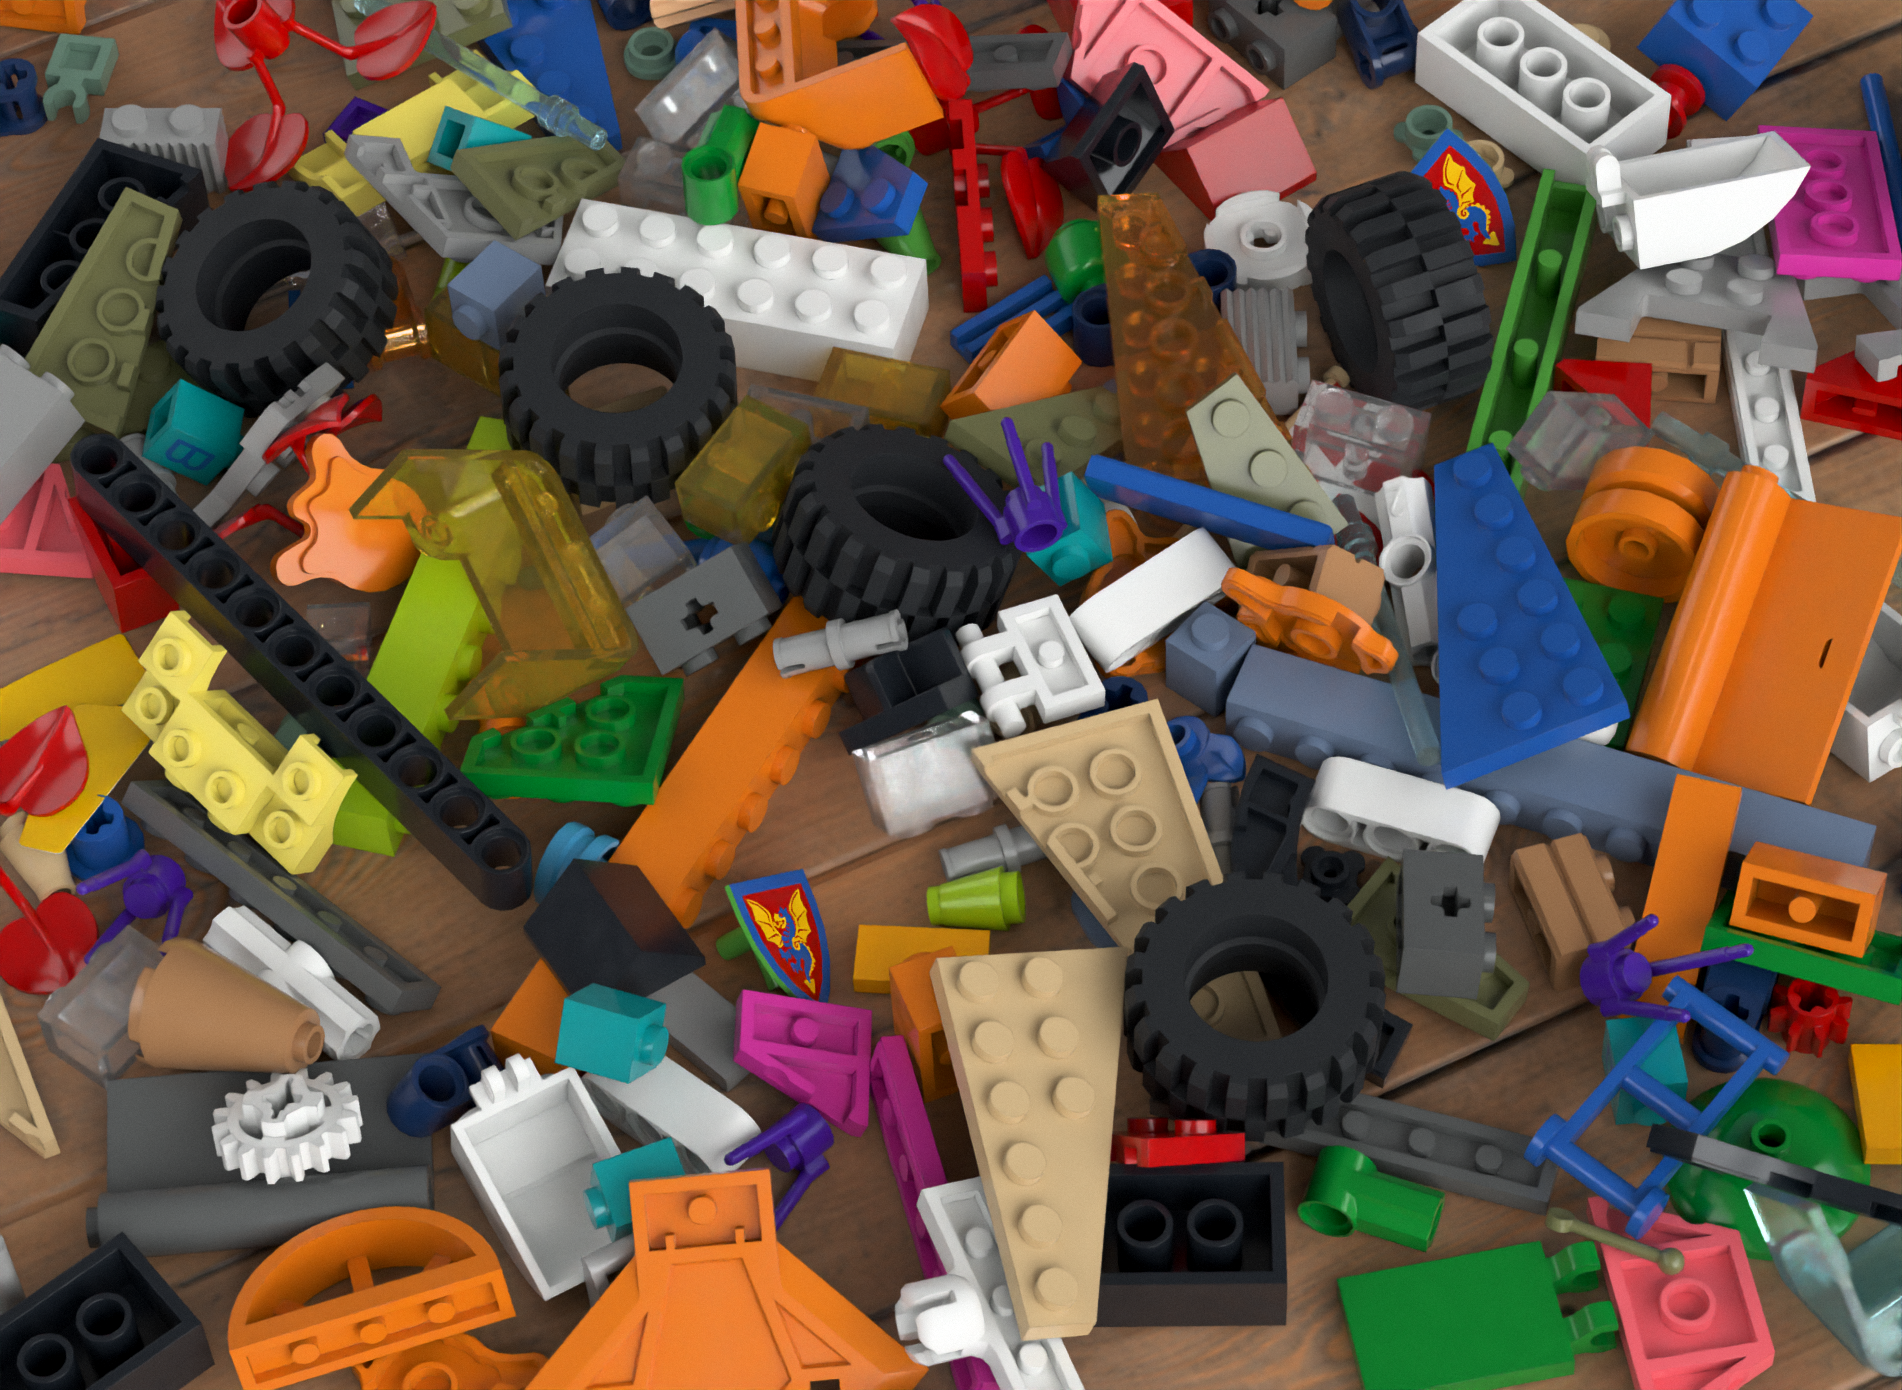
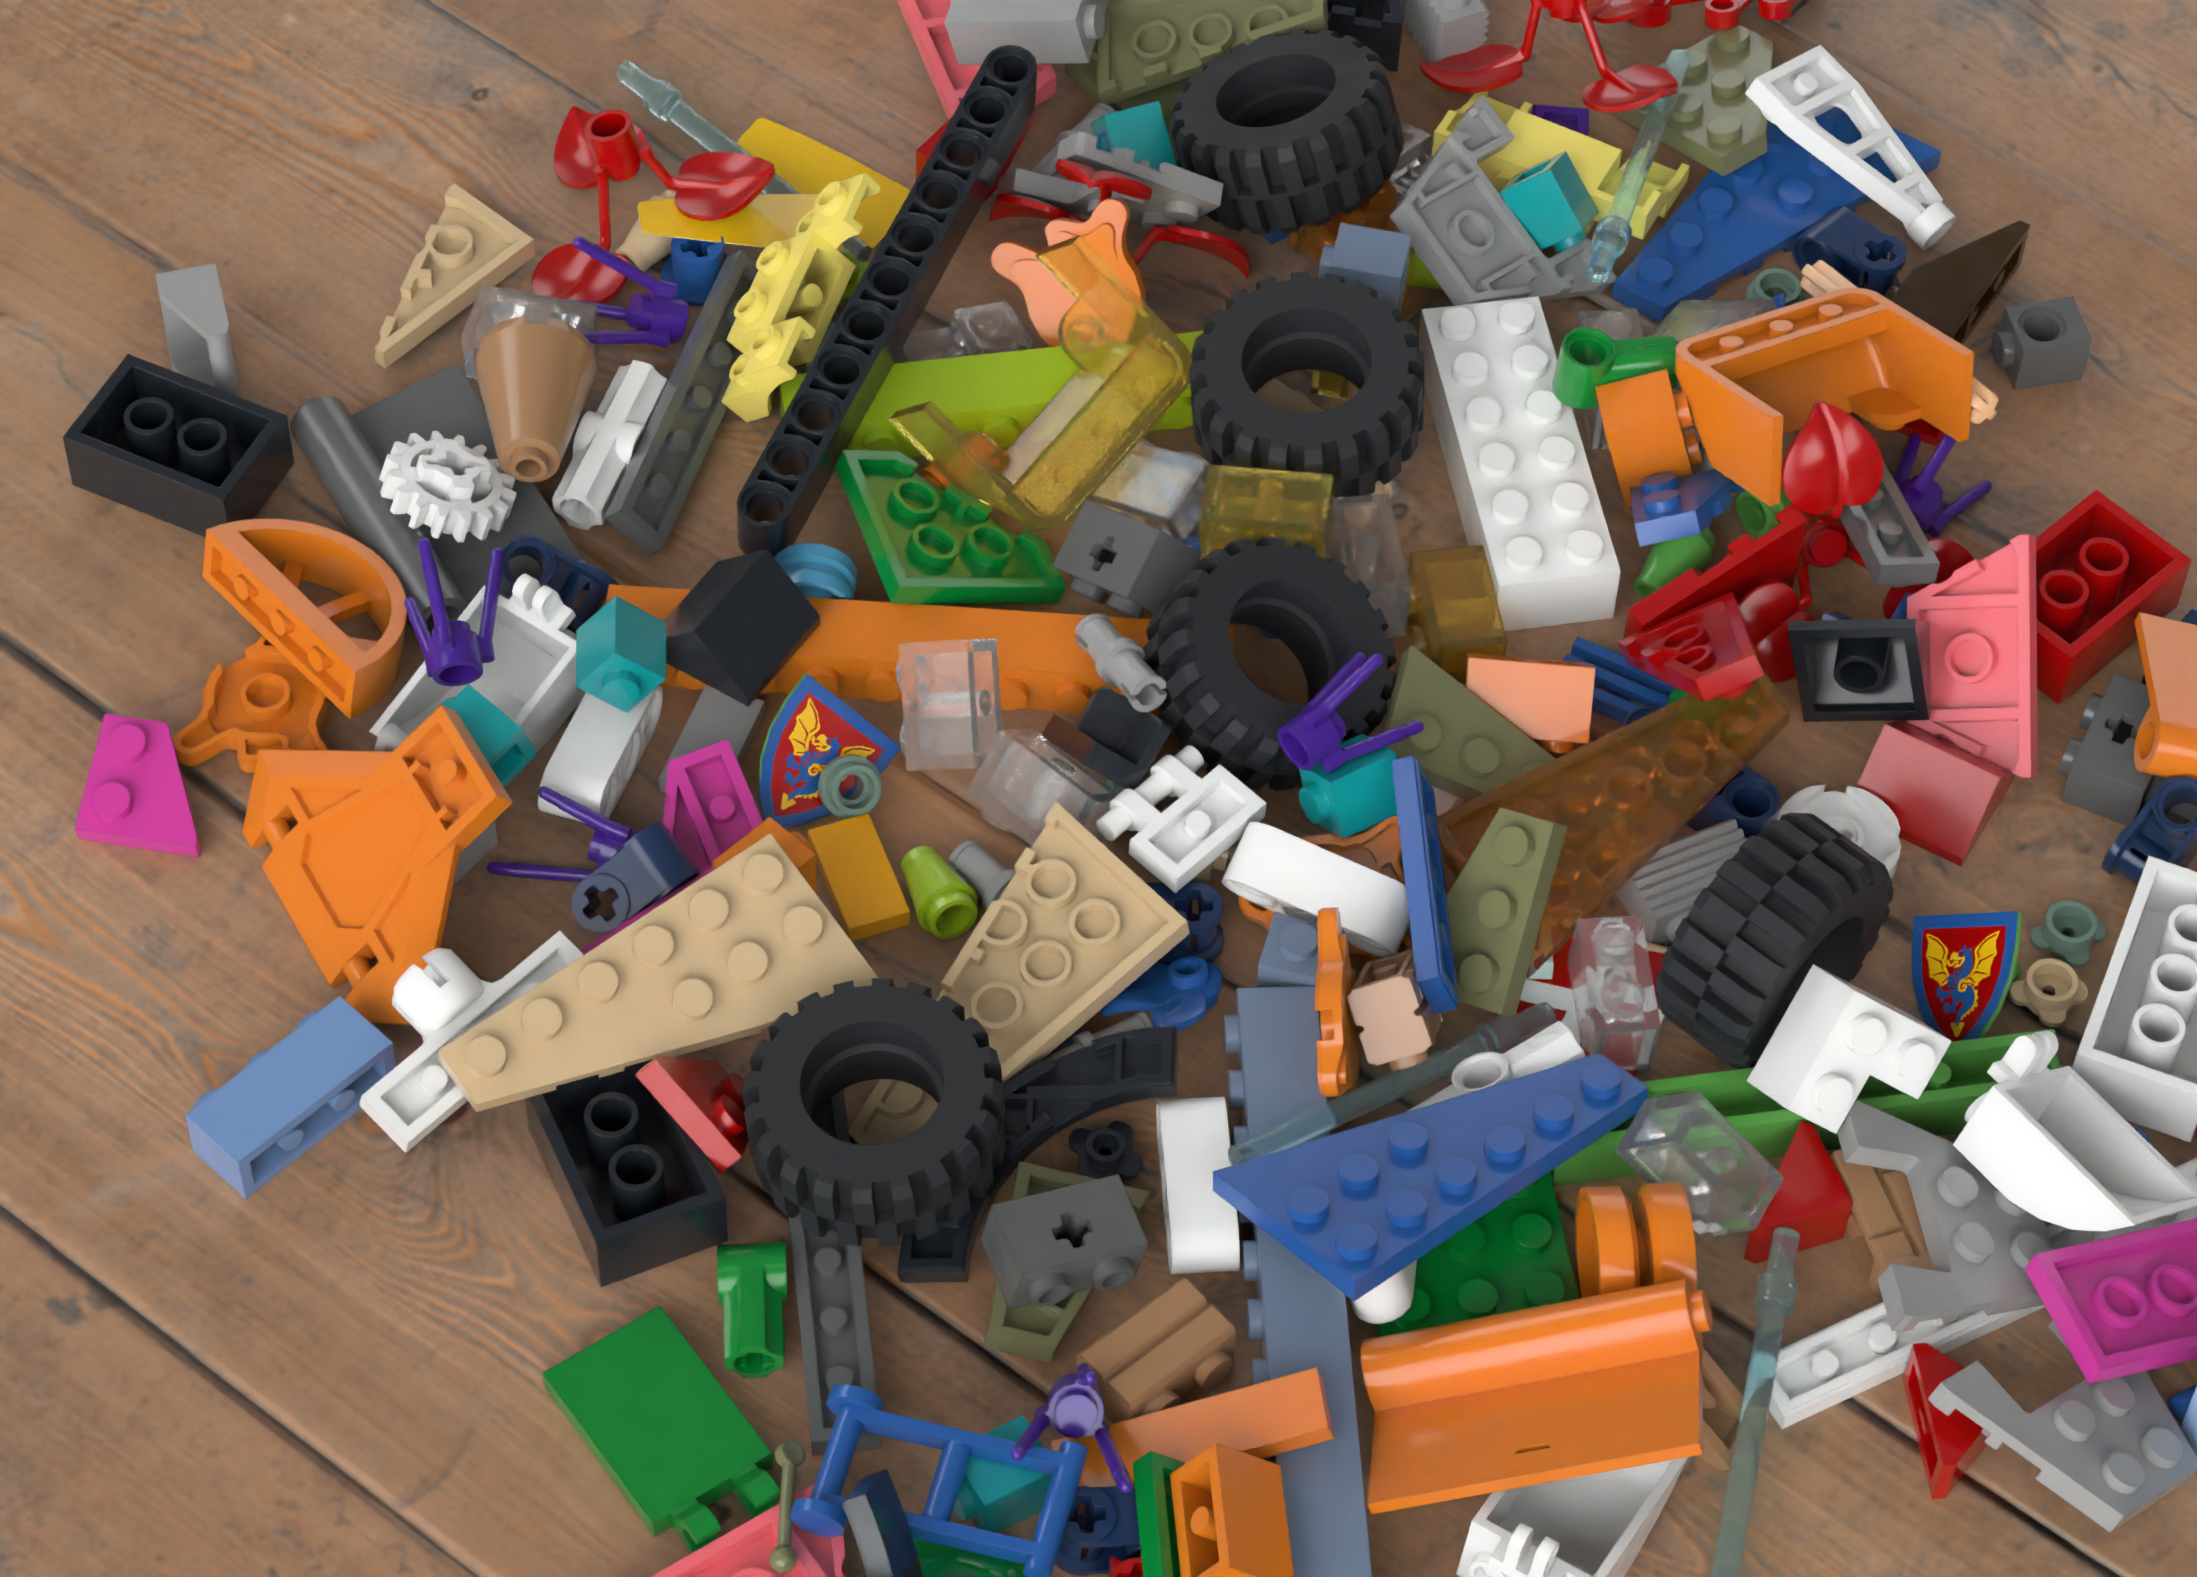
camera: 60 degrees right, 0 degrees up
olive wing [450,130,630,241] -> none
none -> dark purple plant [404,538,504,686]
none -> dark blue piece [571,820,701,933]
none -> sand green plate [818,754,882,819]
none -> clear brick [896,638,1004,771]
none -> red wing [1618,591,1765,702]
none -> white brick [1747,964,1952,1134]

